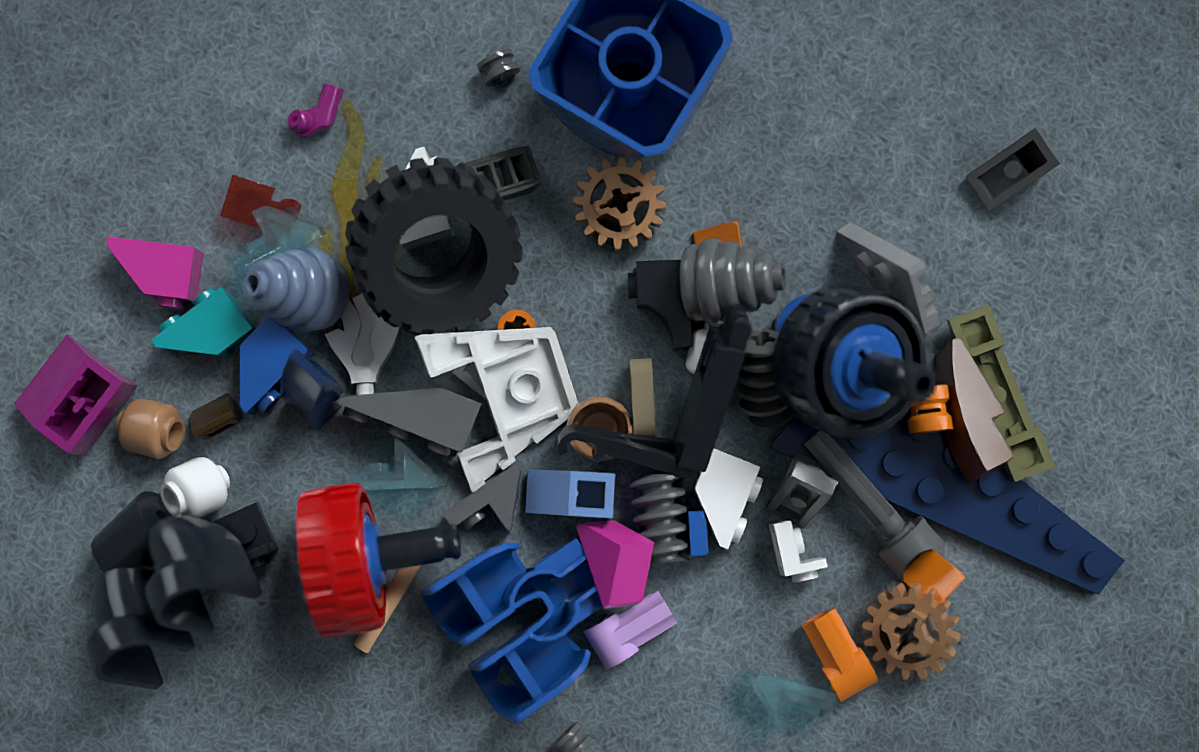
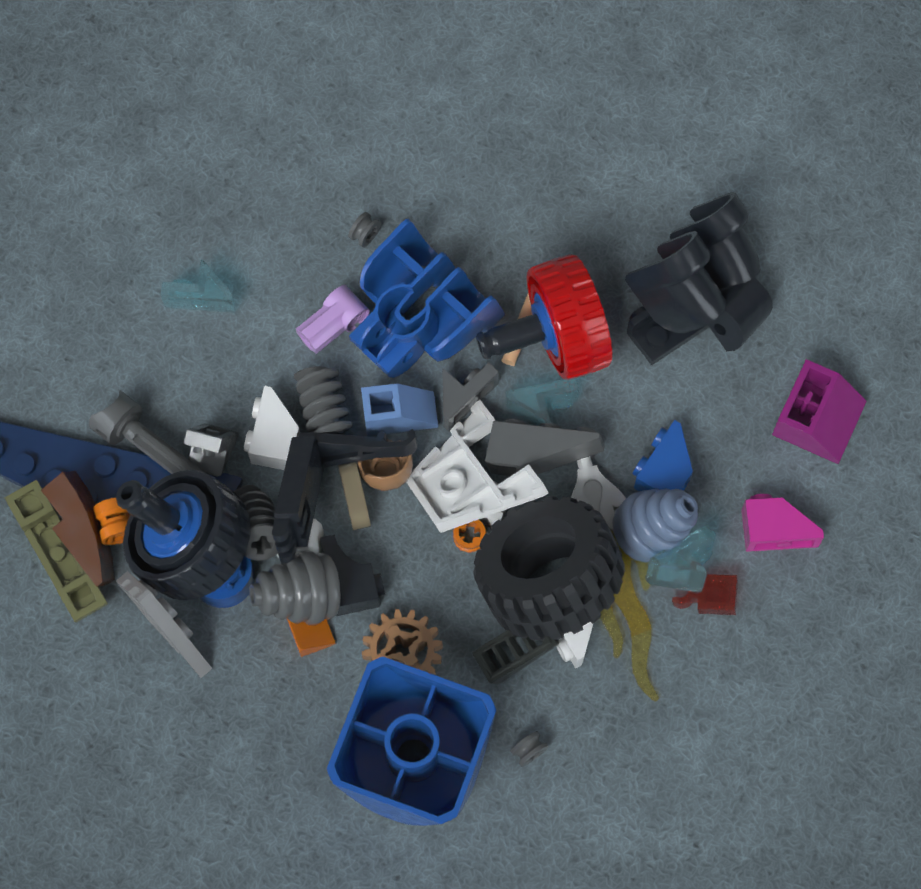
camera: 170 degrees right, 15 degrees down
medium nougat head [115,398,185,459] -> none
teal slope [151,287,257,358] -> none
white head [160,457,230,518] -> none
dark brown slope [191,393,243,440] -> none
dark blue slope [280,349,346,431] -> none
magenta arm [288,84,344,137] -> none
dark pink slope [576,520,654,609] -> none
blue tile [686,510,708,556] -> none
white bracket [769,520,828,582] -> none
orange piece [801,607,879,703] -> none
medium nougat gear [862,582,962,680] -> none
orange slope [902,549,965,604] -> none
dark grey slope [966,126,1063,211] -> none

